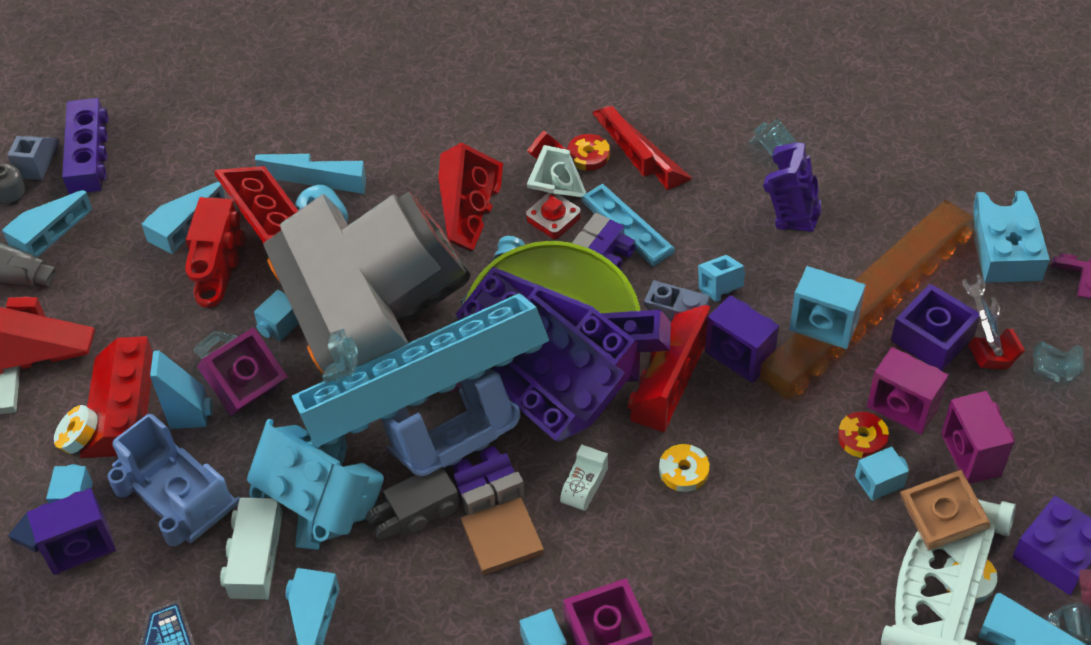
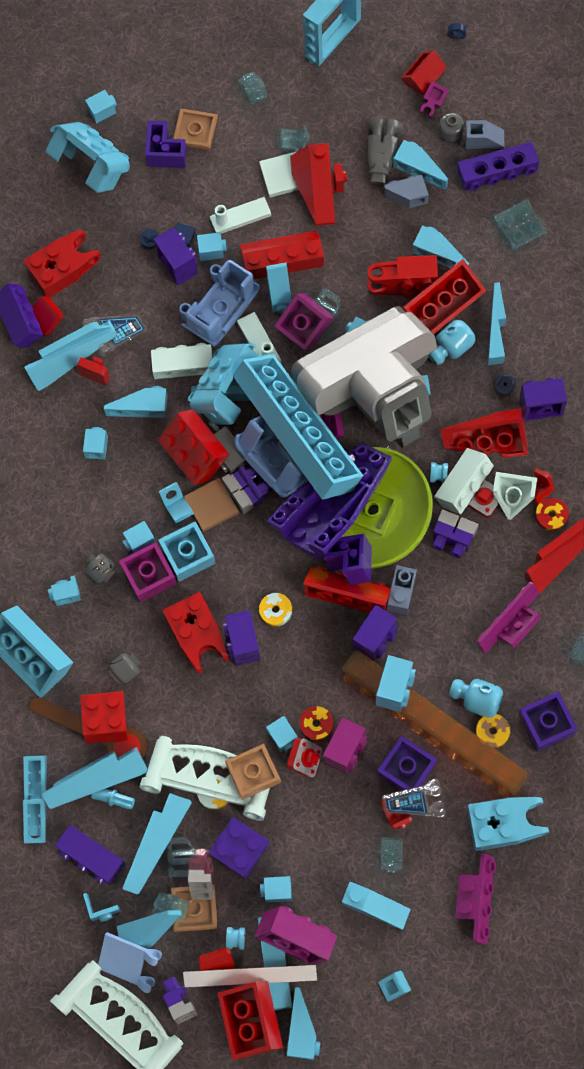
camera: 85 degrees right, 20 degrees up
piece [54,405,98,454] -> none
clear light blue bracket [323,328,358,383] -> none
light aqua leg [560,445,608,511] -> none
medium azure tile [581,184,675,267] -> none
medium azure brick [698,255,745,302] -> none
dark purple piece [763,142,821,232] -> none
magenta brick [941,391,1015,484] -> none
none -> dark blue tile [140,229,159,249]
none -> red brick [158,410,230,485]
none -> medium azure brick [158,522,216,582]
none -> medium azure bracket [159,482,194,523]
none -> red brick [163,592,229,674]
none -> light aqua piece [210,197,271,234]
none -> dark purple brick [223,610,261,666]
none -> light aqua piece [237,312,282,364]
none -> piece [287,738,322,778]
none -> sand blue slope [384,175,429,208]
none -> light aqua brick [434,448,493,514]
none -> medium azure piece [449,679,503,718]
none -> yellow piece [476,714,510,748]
none -> magenta bracket [477,582,541,653]
none -> clear light blue slope [492,199,547,250]
none -> dark blue tile [495,374,516,394]
none -> dark purple brick [518,691,578,752]
none -> dark purple brick [519,377,567,421]

